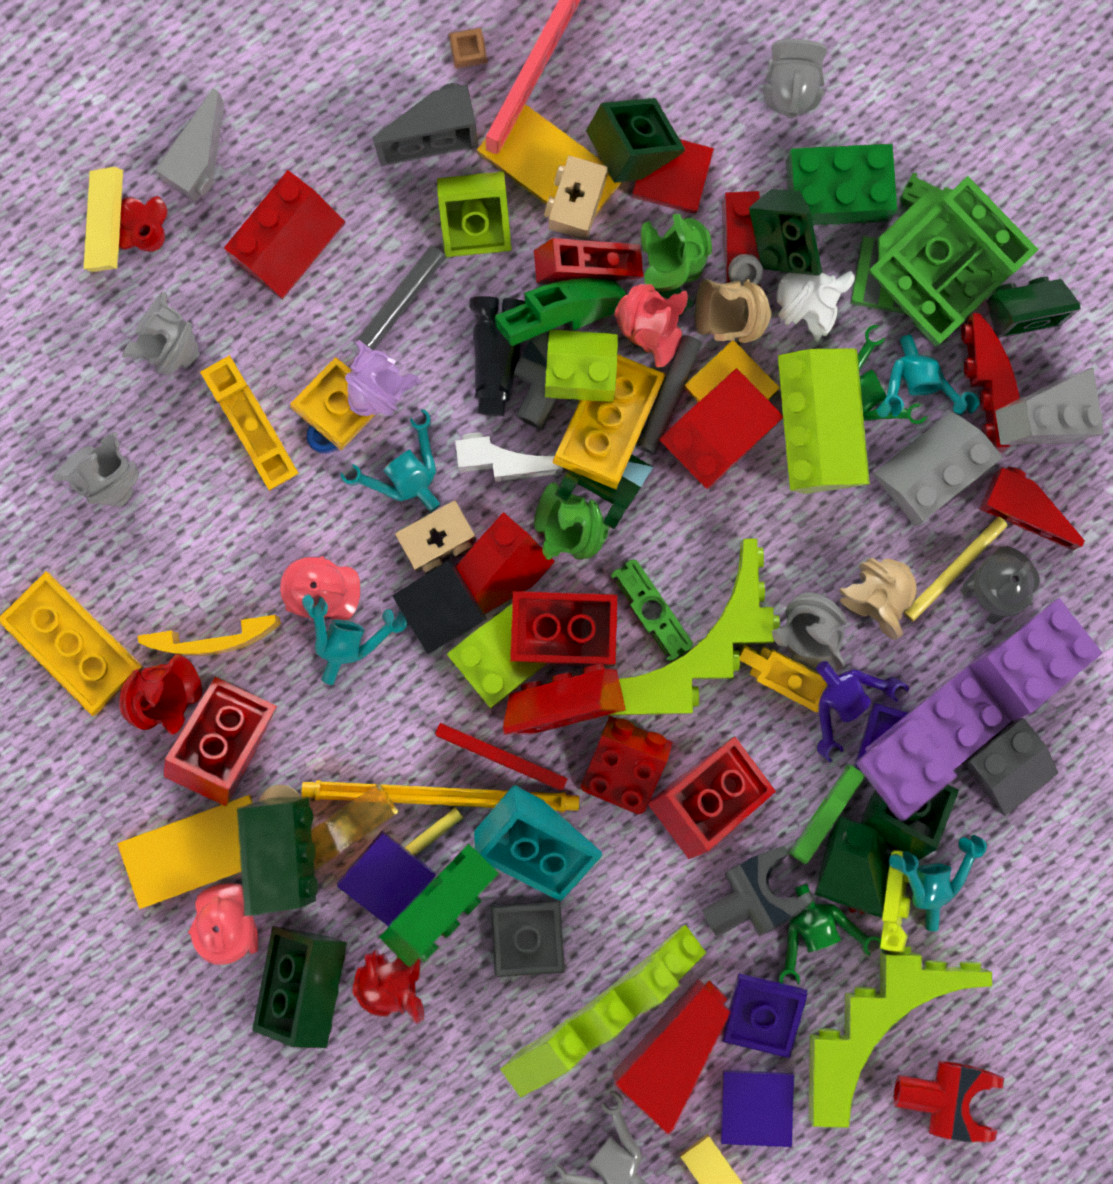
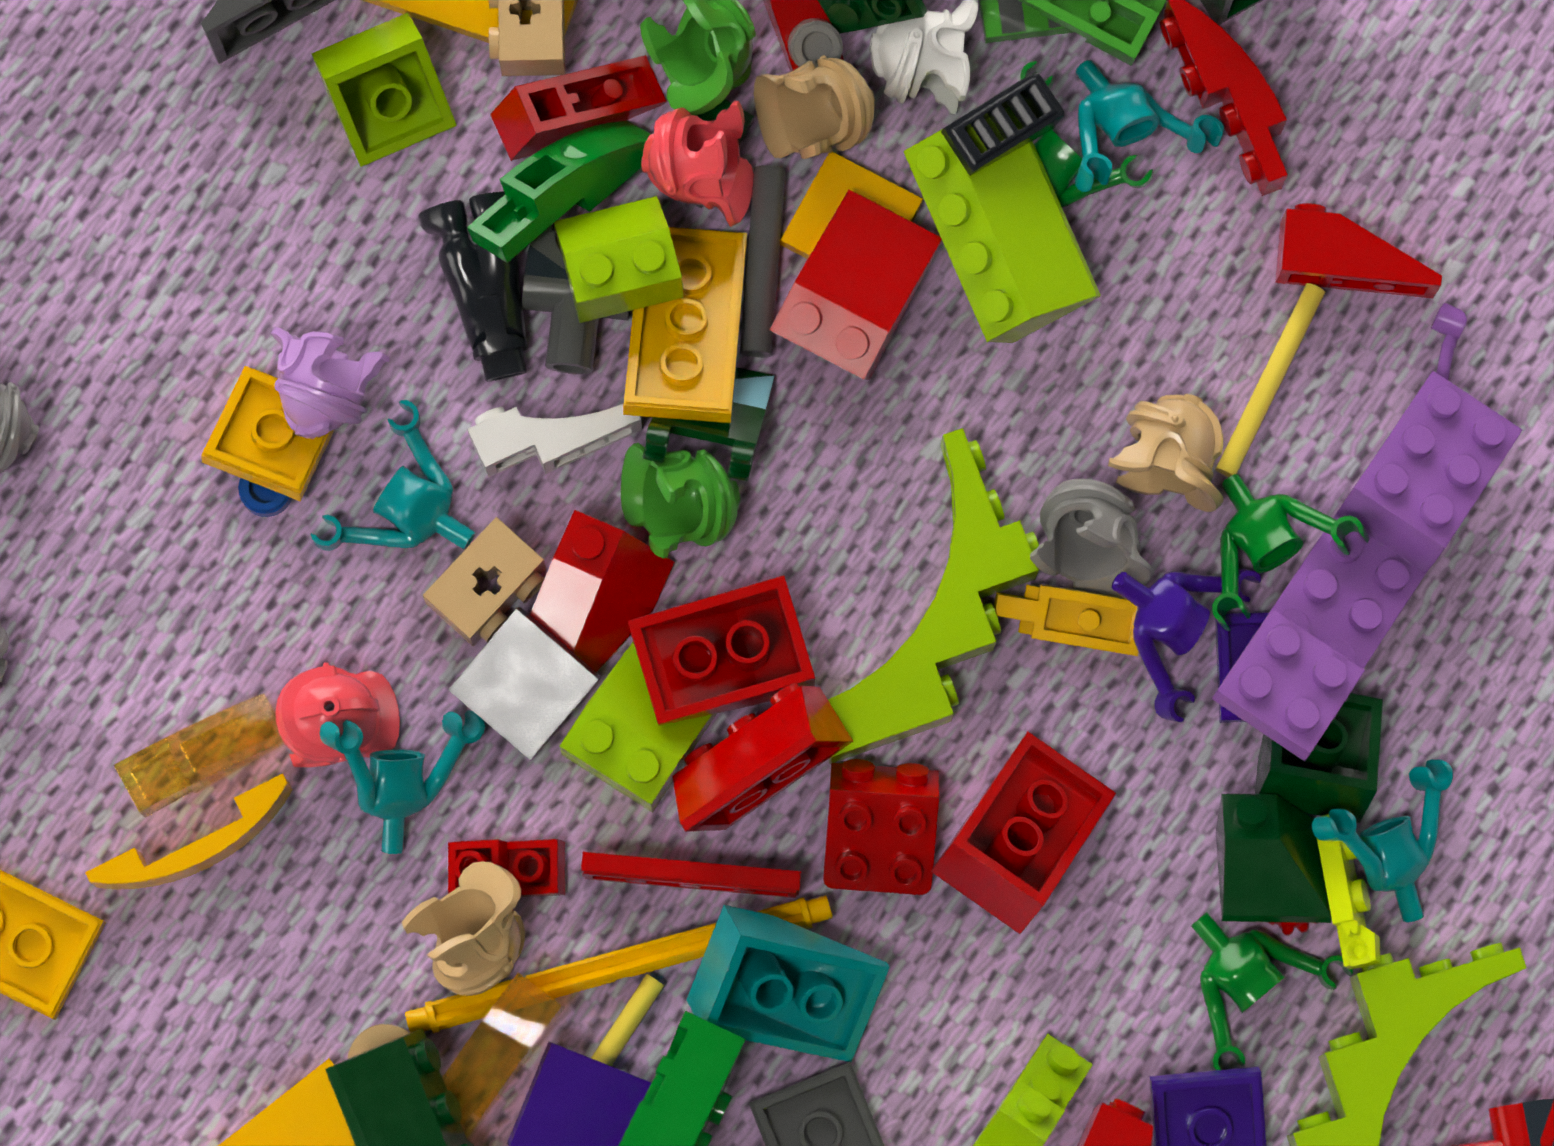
camera: 20 degrees left, 5 degrees down
red helmet [119,654,202,735] -> none
red slope [164,677,277,806] -> none
yellow slope [200,355,299,491] -> none
red slope [224,170,345,300] -> none
dark grey piece [356,245,446,351] -> none
bright green piece [611,559,693,661] -> none
dark grey connector [702,846,815,937] -> none
bright green piece [788,765,865,865] -> none
light grey slope [873,411,1004,526] -> none
dark grey helmet [960,546,1040,625] -> none
dark grey slope [962,718,1058,816] -> none
light grey wedge [995,367,1104,445] -> none
none -> clear yellow slope [113,693,284,818]
none -> tan helmet [402,861,525,996]
none -> red slope [448,839,565,897]
none -> black slope [941,72,1065,176]
none -> green piece [1212,474,1370,631]
none -> medium lavender hand [1431,303,1467,380]

